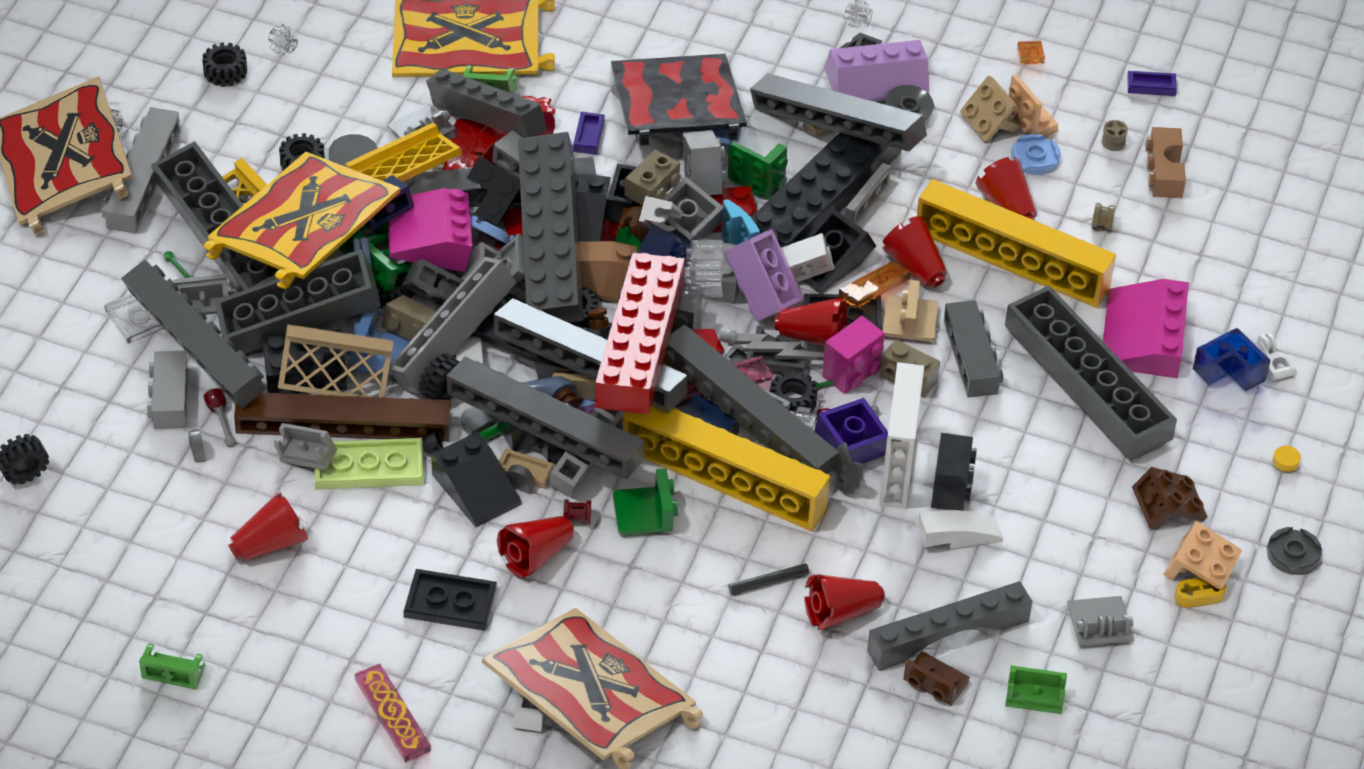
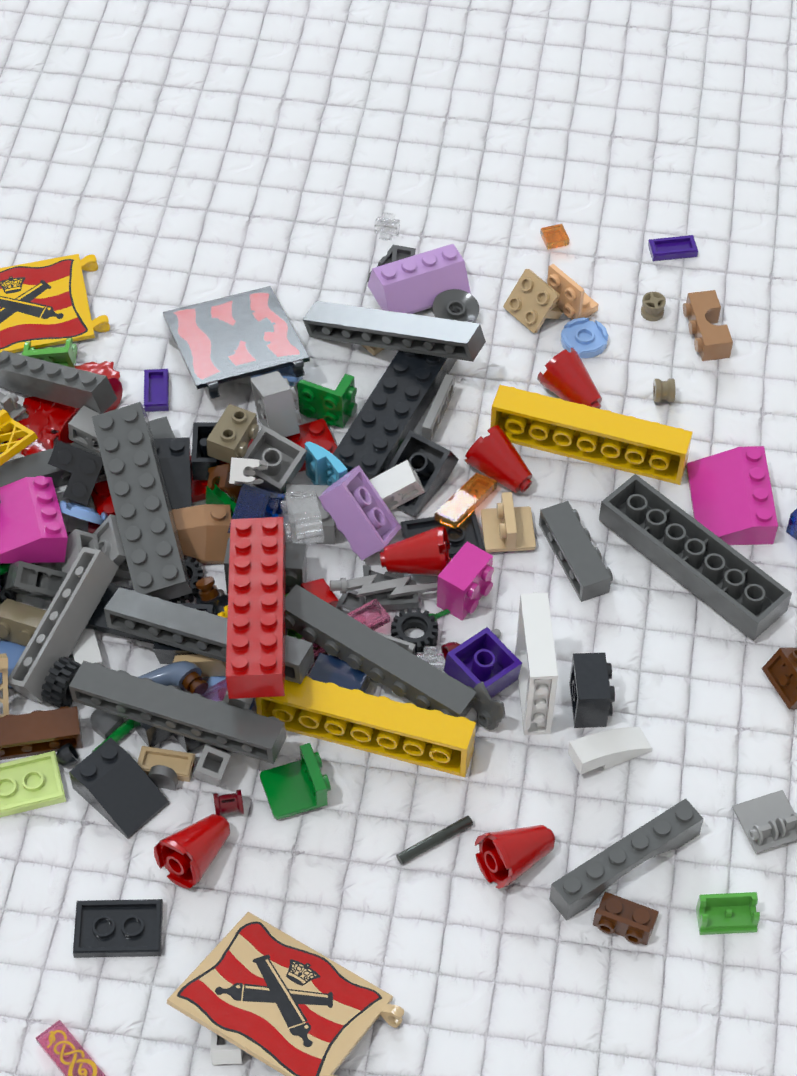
camera: 10 degrees left, 5 degrees up
dark tan brick [879,339,940,398] -> none

